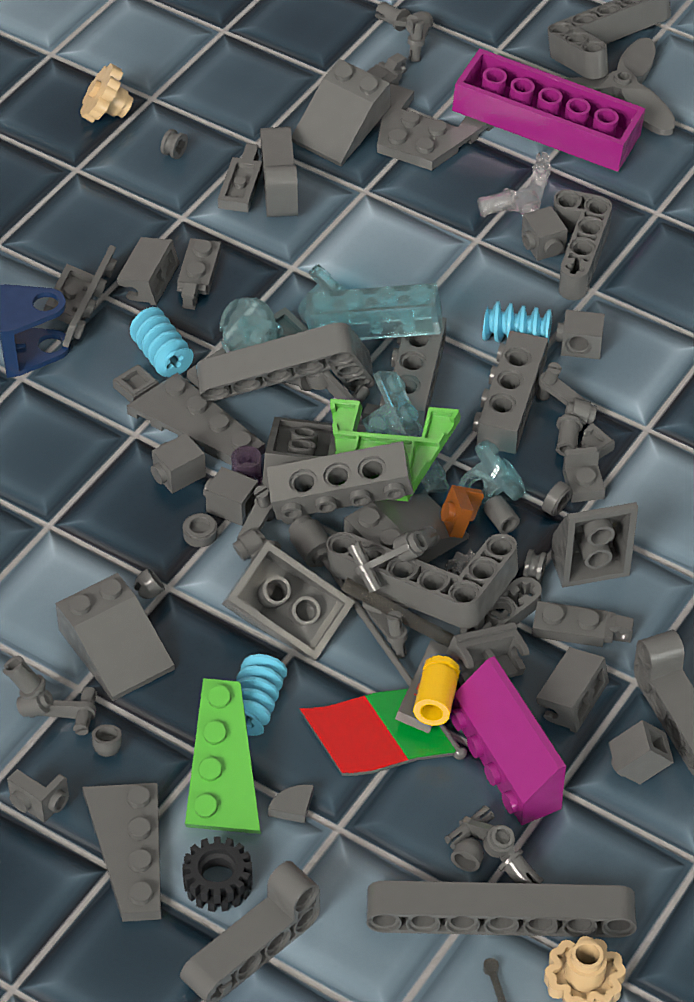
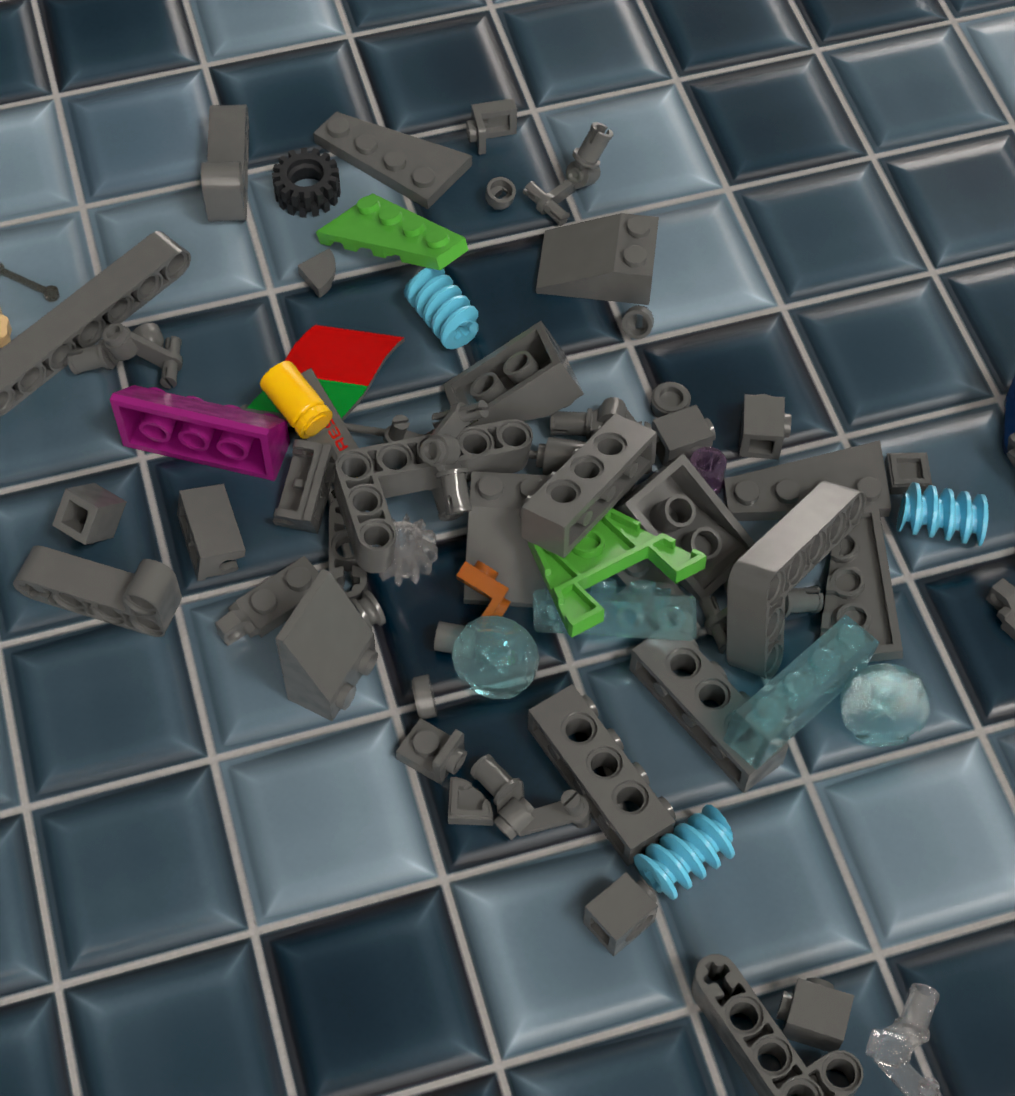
camera: 130 degrees right, 10 degrees up
clear light blue tile [219,298,284,353] -> none

